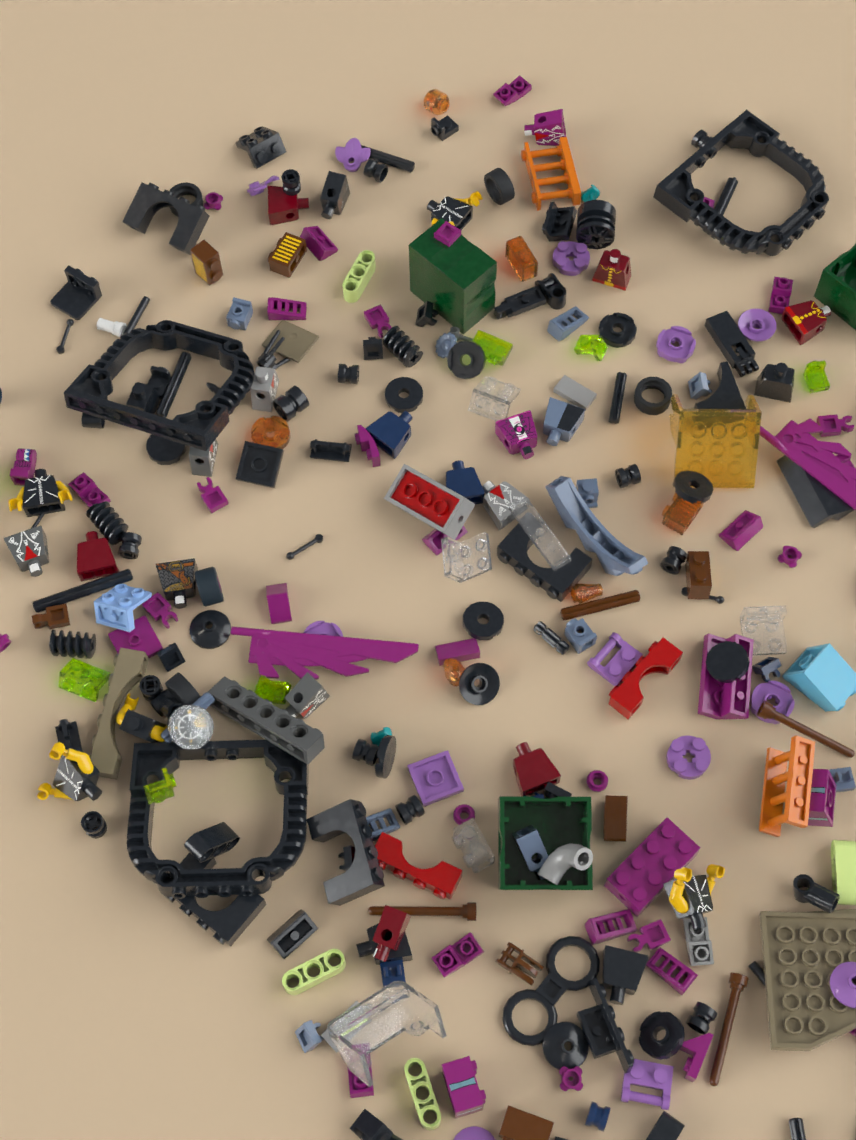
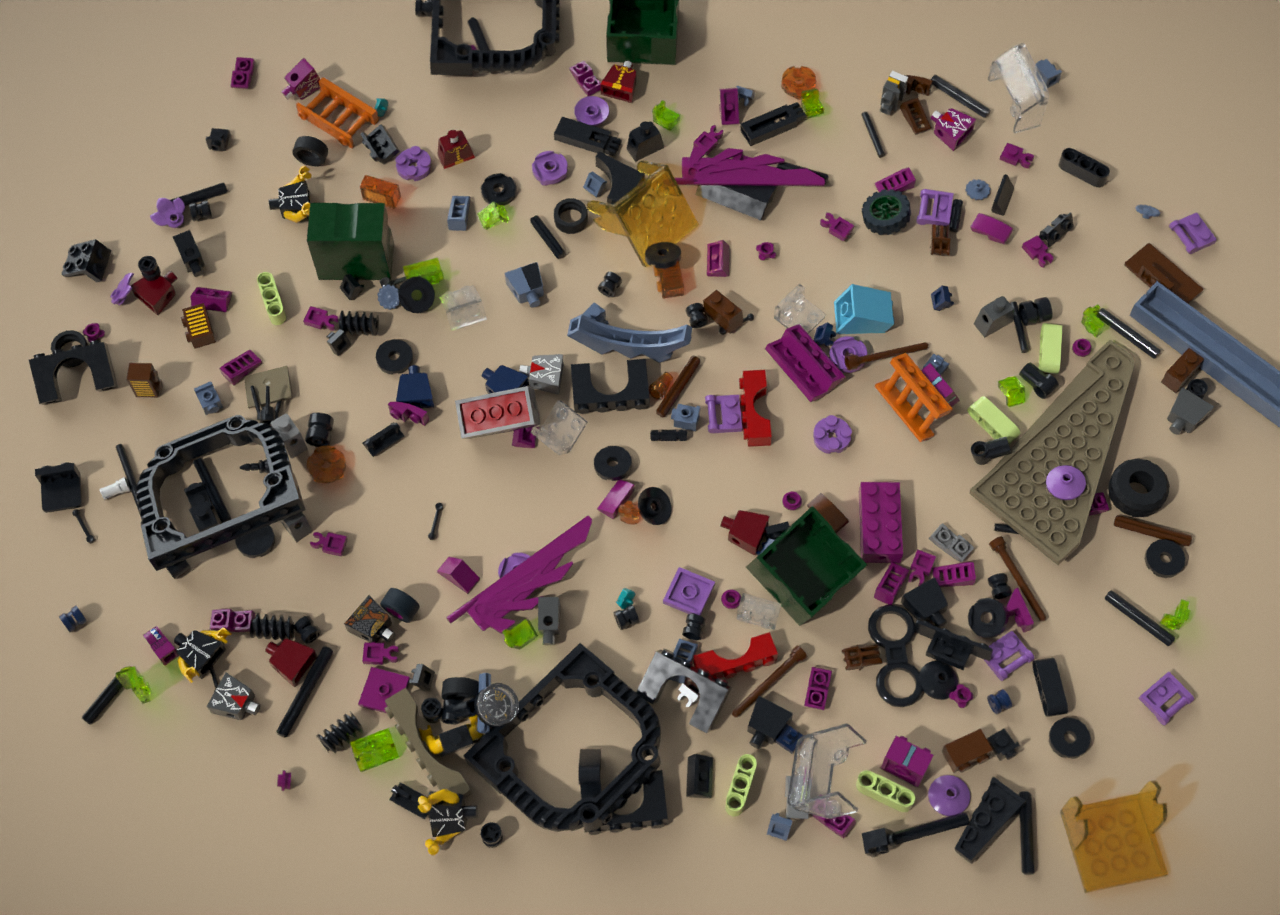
camera: 45 degrees left, 0 degrees up
reddish brown plate [32,604,70,629] -> none
light blue bracket [94,584,152,632] -> none
clear neon green bracket [144,768,176,804] -> none
black dish [189,610,231,649] -> none
dark grey brick [208,676,325,764] -> none
black tile [236,441,284,488] -> none
black wheel [338,364,359,384] -> none
dark red torso [372,905,411,962] -> none
black tile [375,735,396,779] -> none
clear orange head [424,89,450,115] -> none
magenta tile [434,221,461,247] -> none
black hinge [494,286,546,320] -> none
magenta torso [495,410,537,459] -> none
clear tile [509,497,572,571] -> none
sand blue torso [512,825,548,880] -> none
black piece [535,273,566,310] -> none
light grey cylinder [538,843,593,885] -> none
light grey tile [553,375,597,411] -> none
black wheel [576,200,616,249] -> none
torso [663,864,725,930] -> none
black tile [706,641,750,683] -> none

